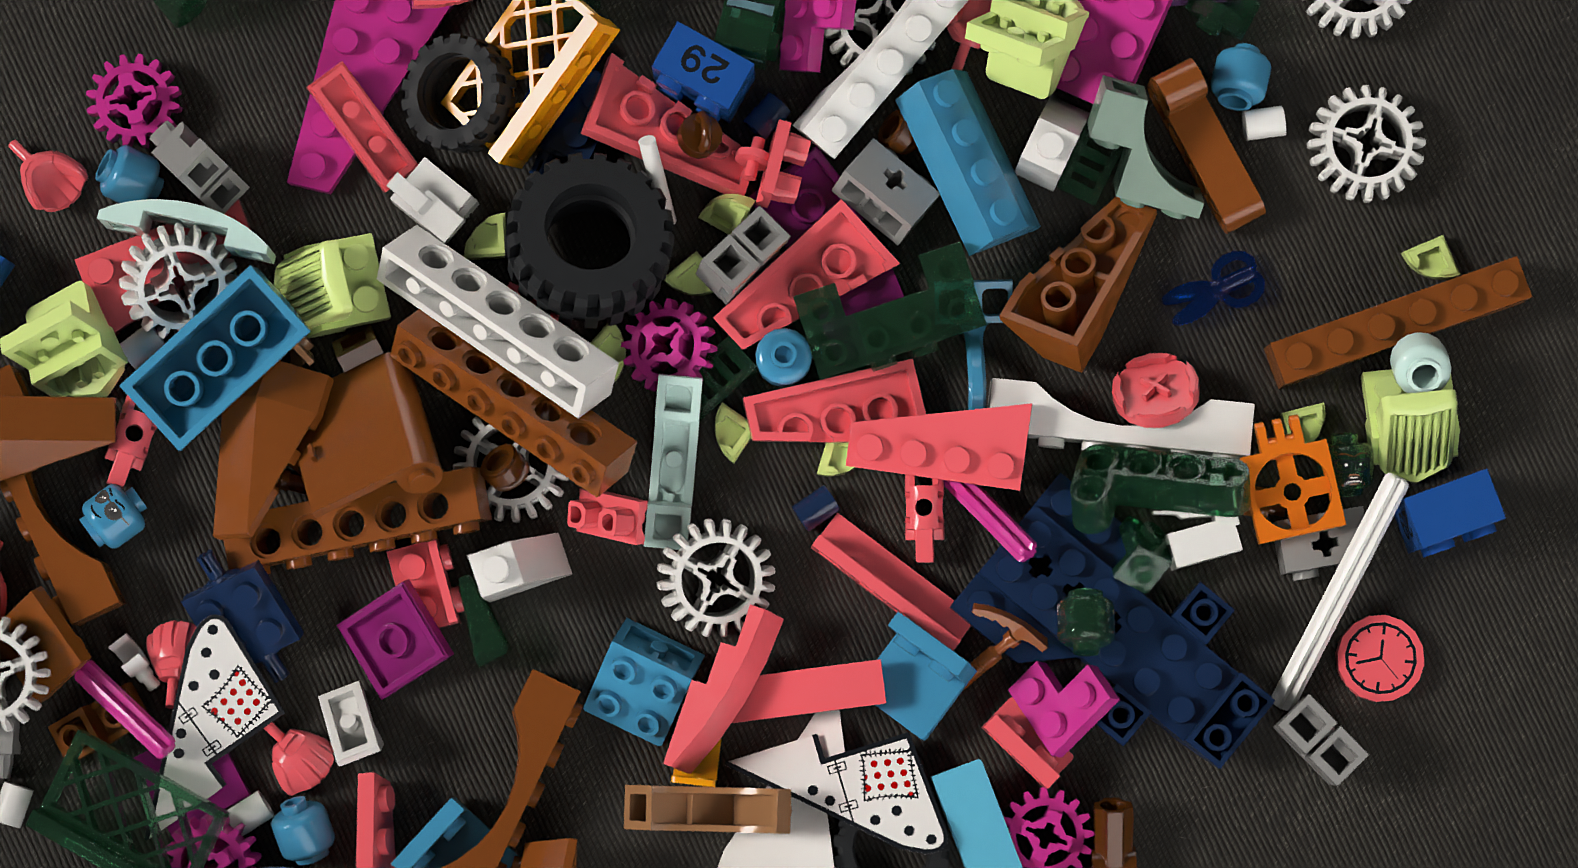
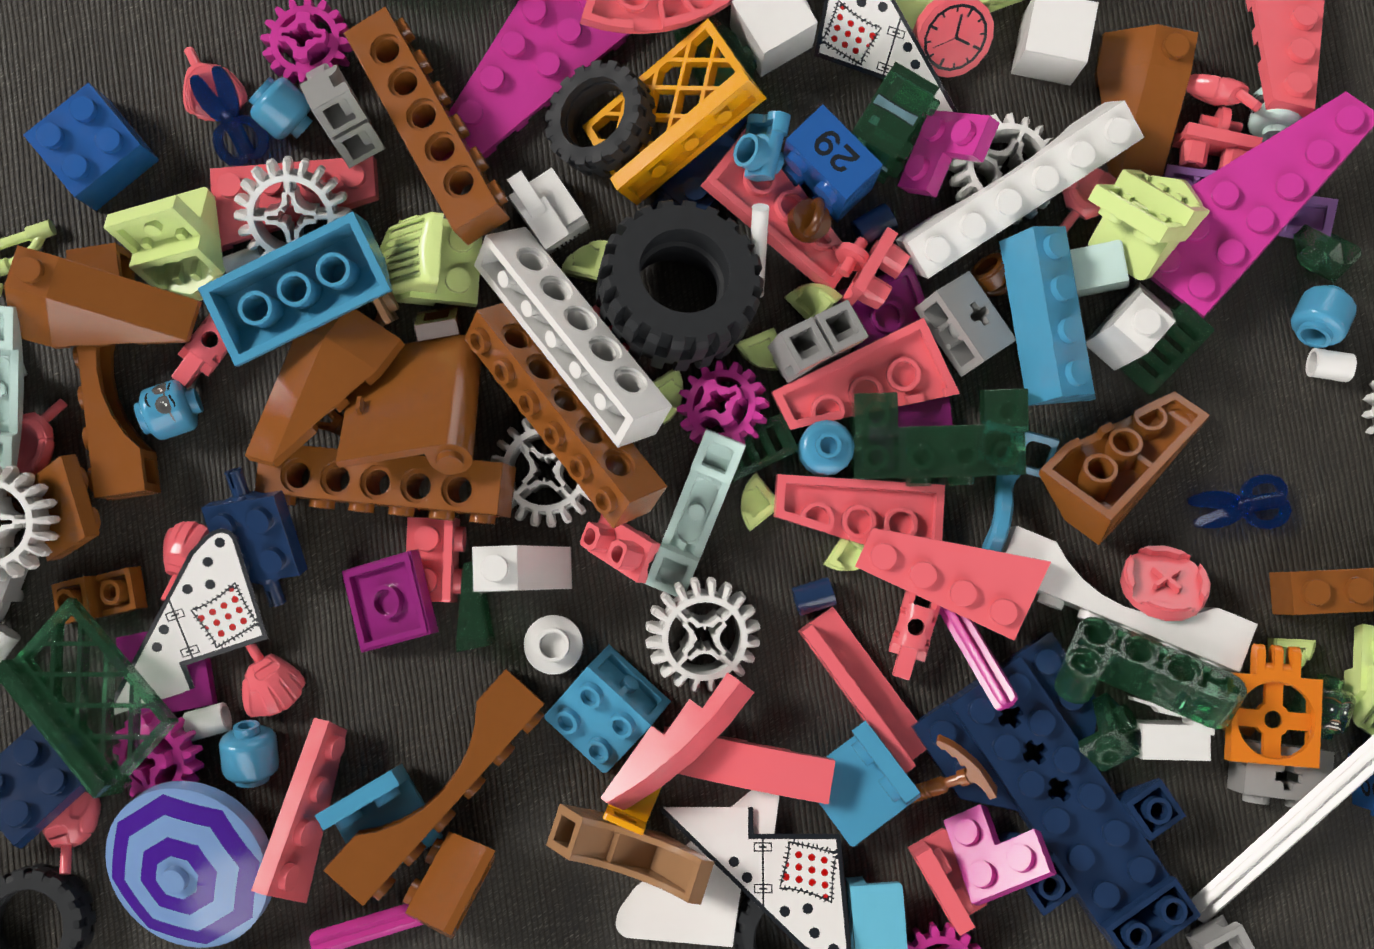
camera: 20 degrees right, 0 degrees up
dark pink axle [74,660,175,759] -> none
light aqua slope [97,199,276,264] -> none
white piece [108,633,160,691] -> none
coral tile [306,61,418,192] -> none
white slope [318,681,384,767] -> none
reddish brown tile [480,444,530,492] -> none
clear green head [1057,588,1115,656] -> none
sand green arch [1087,75,1204,219] -> none
dark orange beam [1147,58,1266,234] -> none
coral tile [1335,615,1425,702] -> none
none -> clear blue piece [190,66,269,166]
none -> dark orange brick [344,7,510,245]
none -> white piece [524,615,583,674]
none -> dark azure plate [733,111,791,182]
none -> light aqua panel [1070,240,1129,297]

